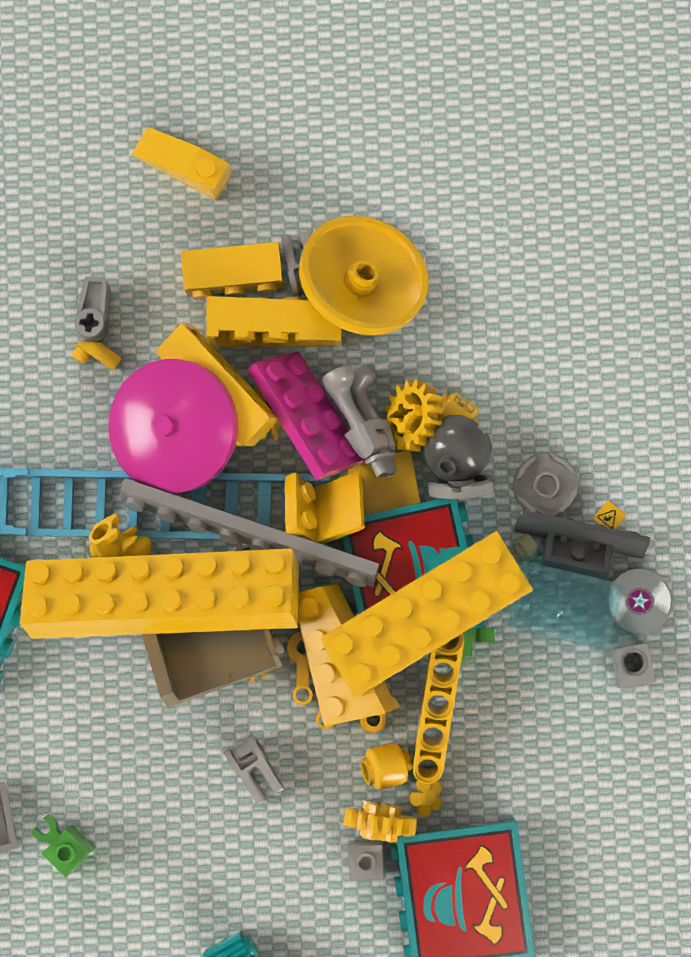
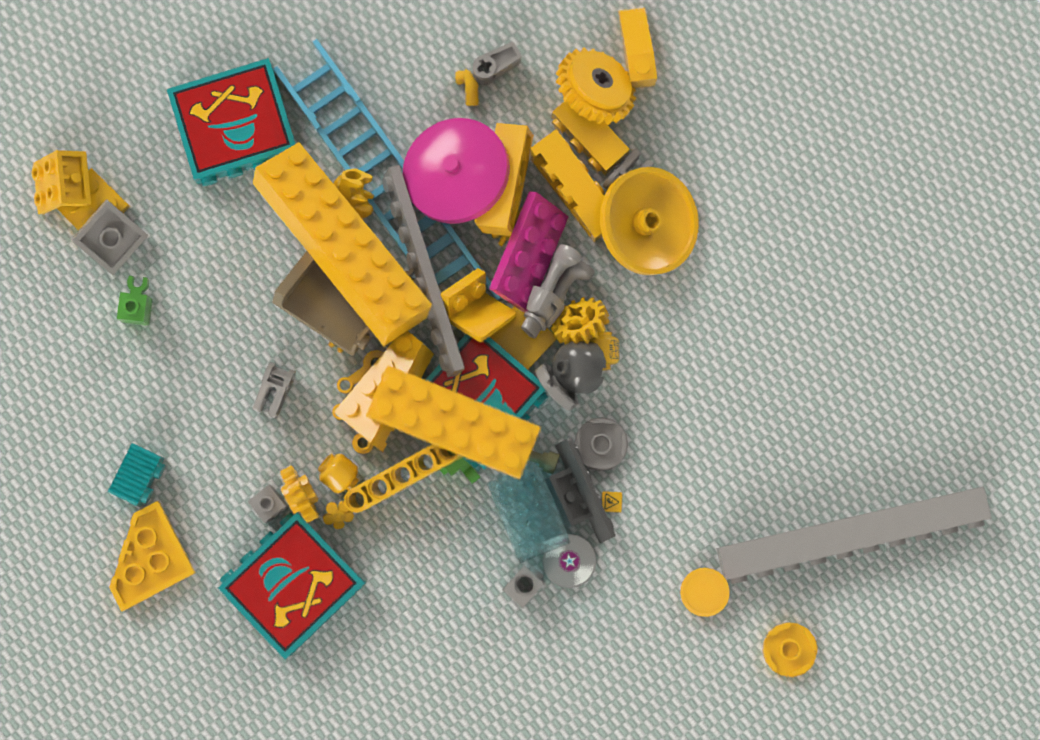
camera: 45 degrees right, 0 degrees up
none -> yellow gear [556,47,636,125]

